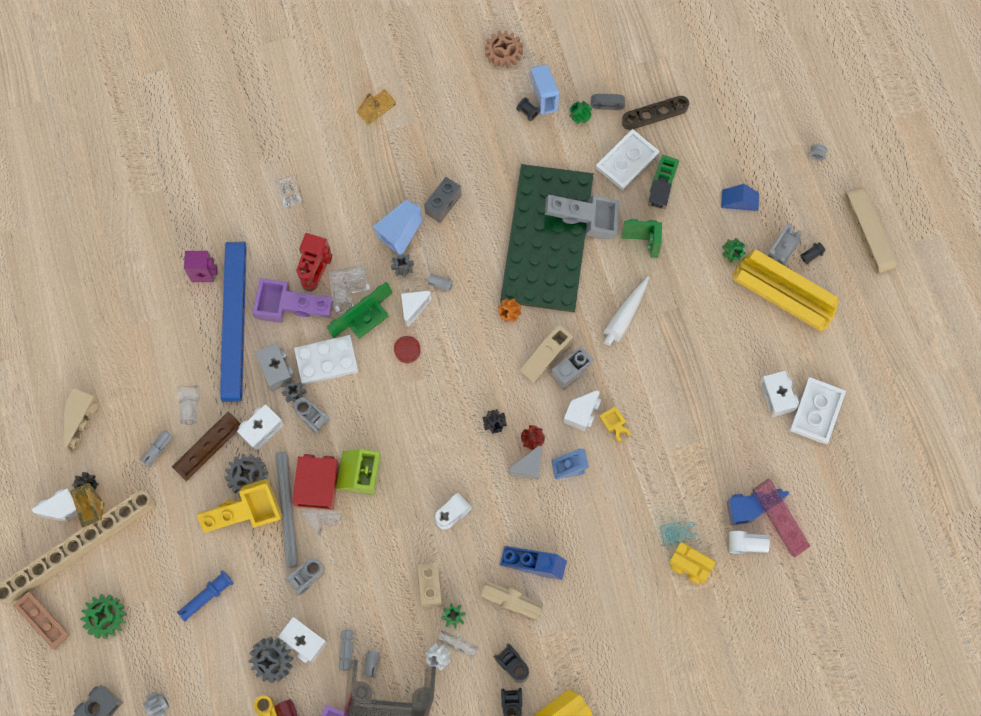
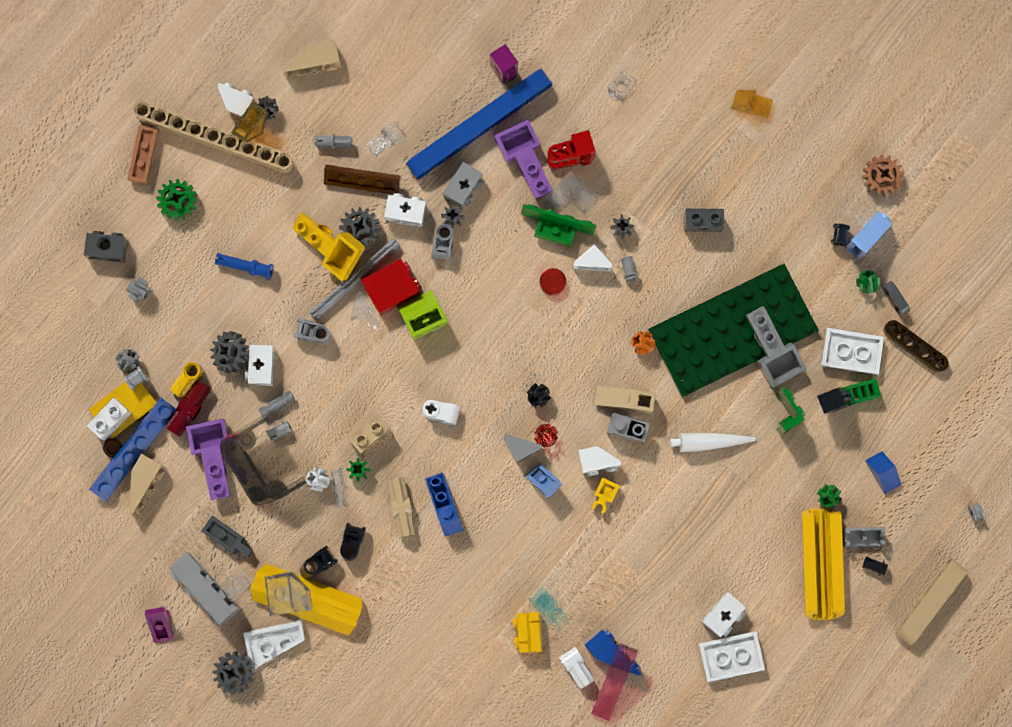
camera: 55 degrees right, 10 degrees up
white plate [294,335,359,385] -> none
light blue slope [373,199,423,256] -> none

